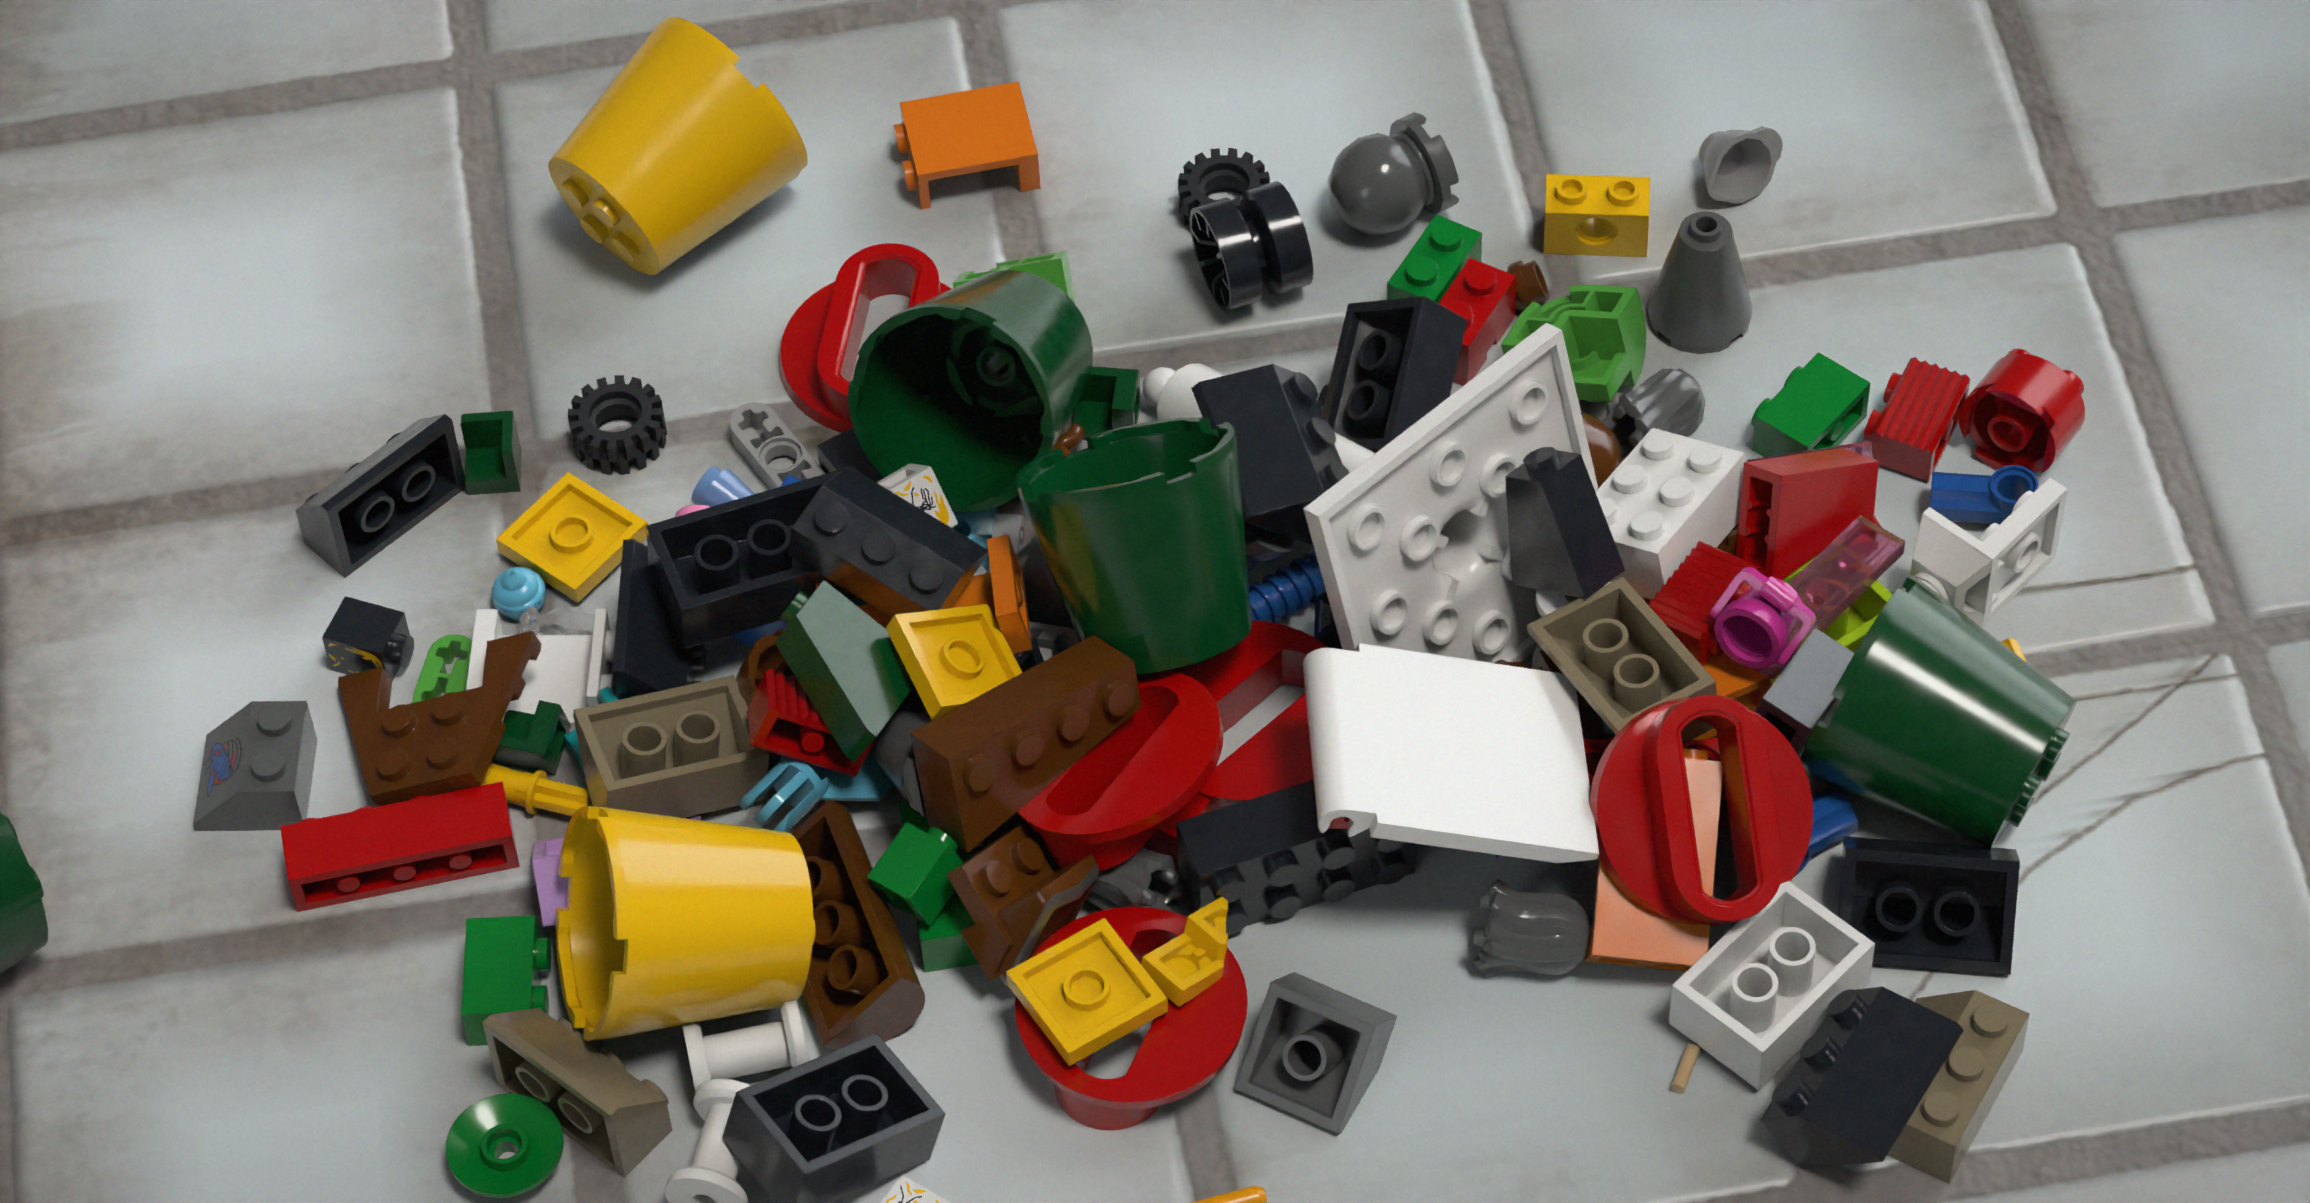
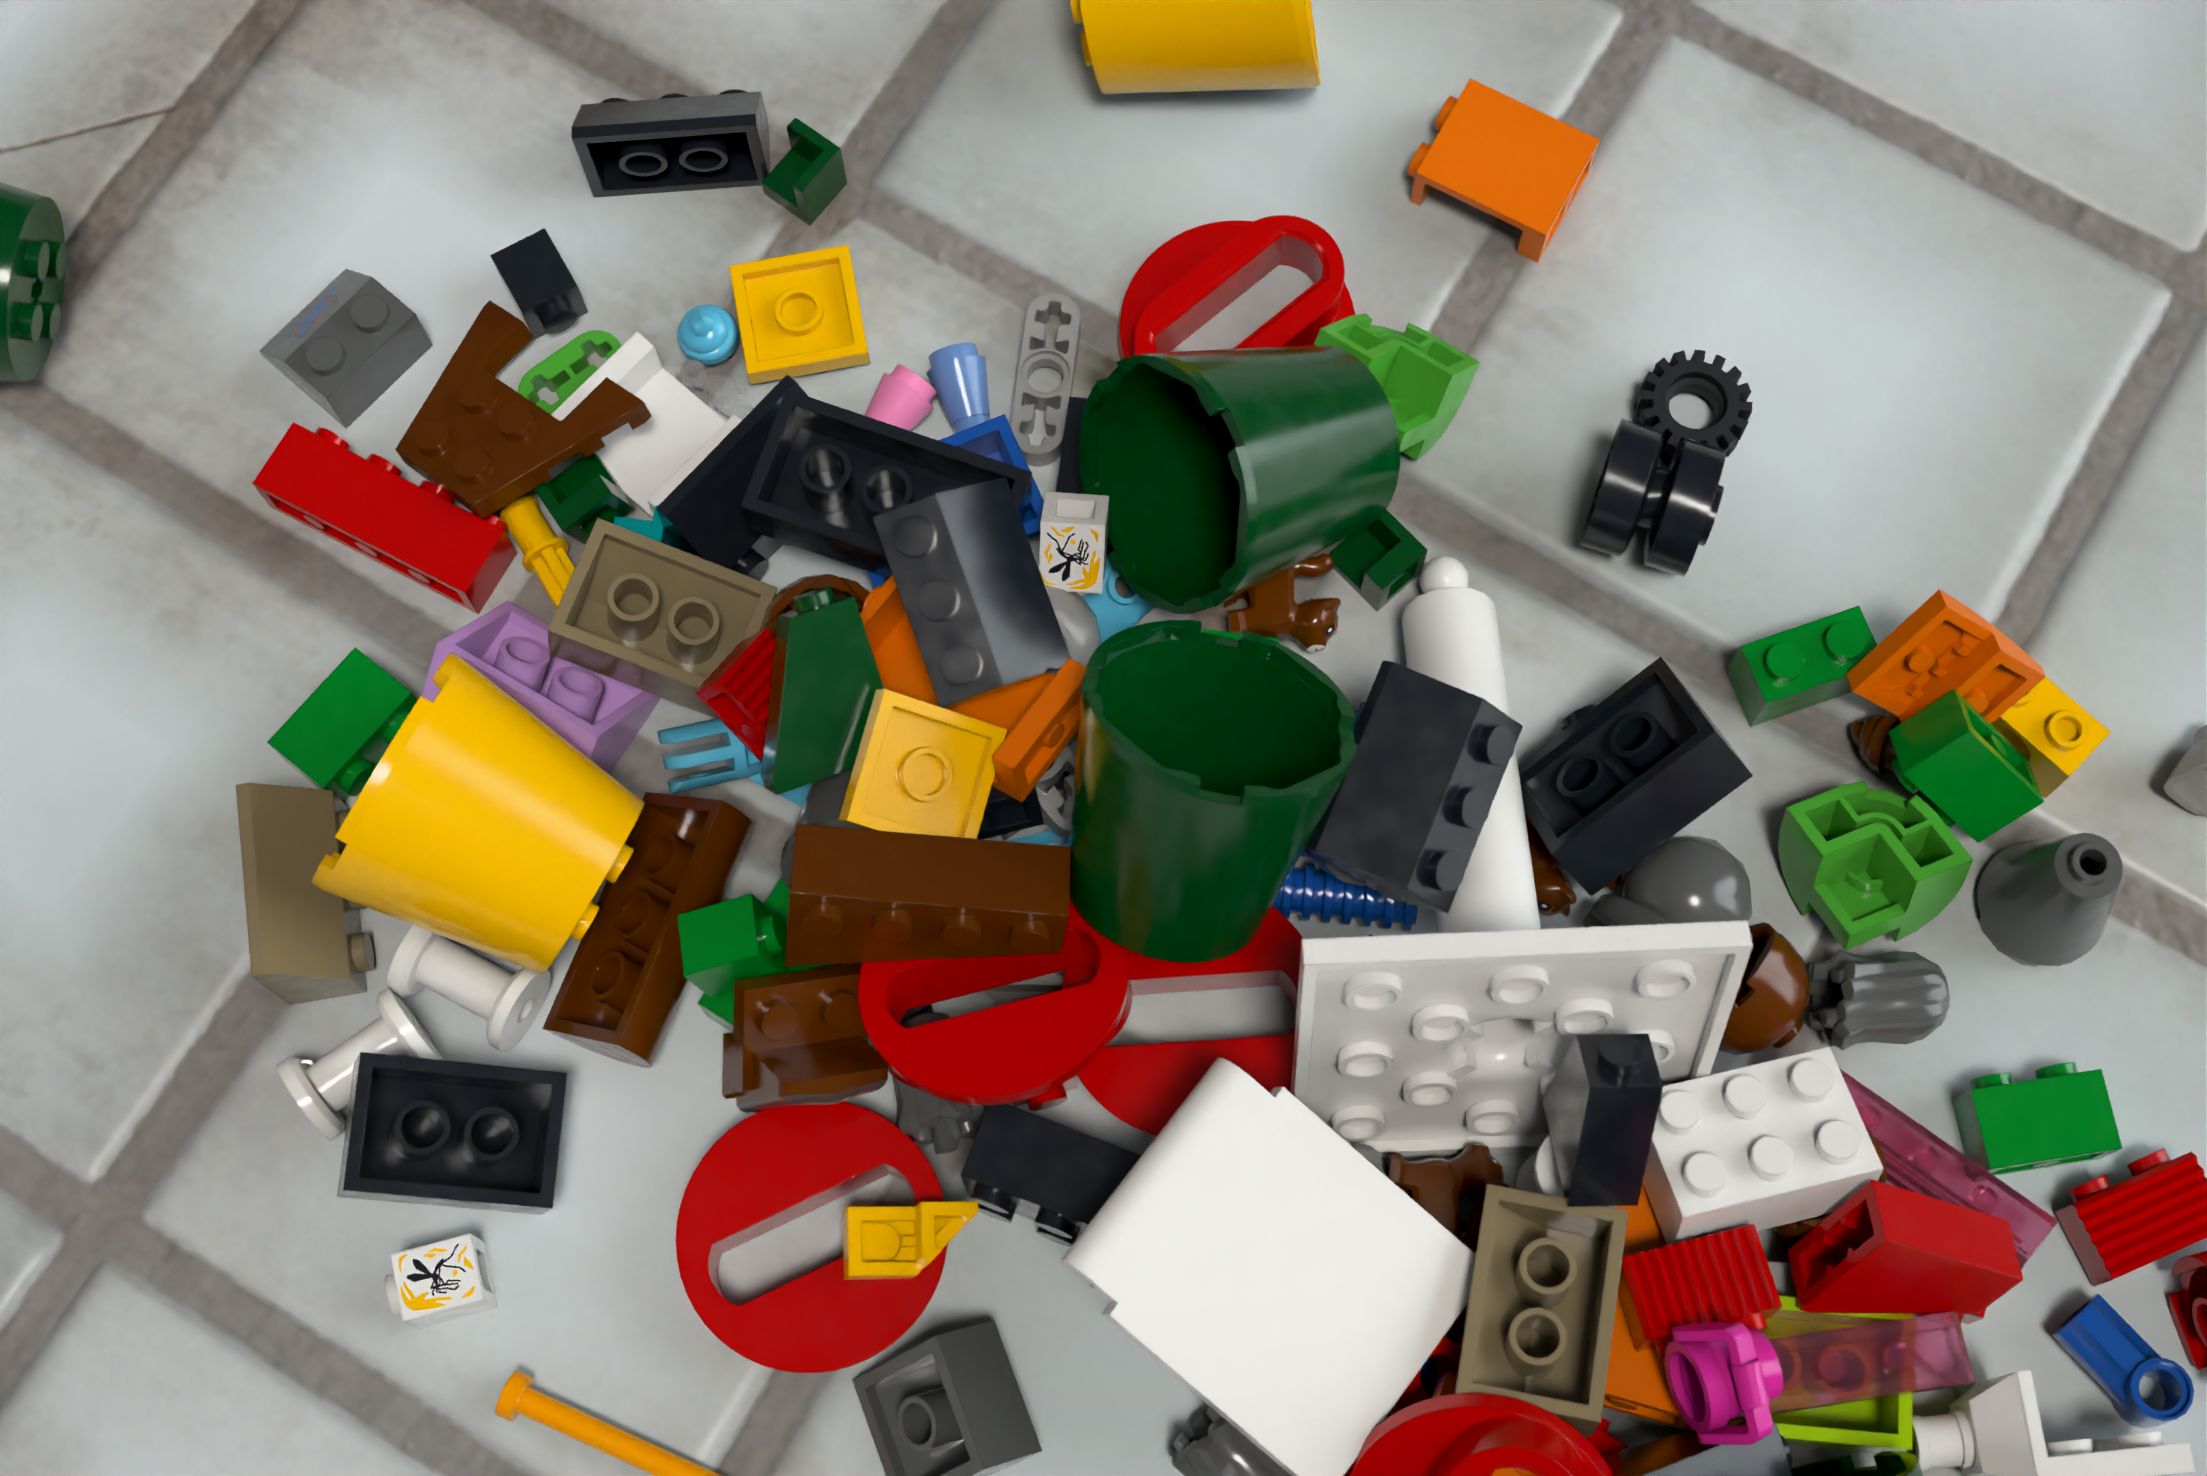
camera: 40 degrees right, 20 degrees up
green dish [446,1093,564,1198] -> none
black tyre [568,375,667,475] -> none
yellow plate [1006,918,1168,1066] -> none
dark grey tile [1327,112,1459,237] -> none
red brick [1438,258,1517,386] -> none
none -> orange slope [1846,589,2046,724]
none -> green brick [1889,689,2044,843]

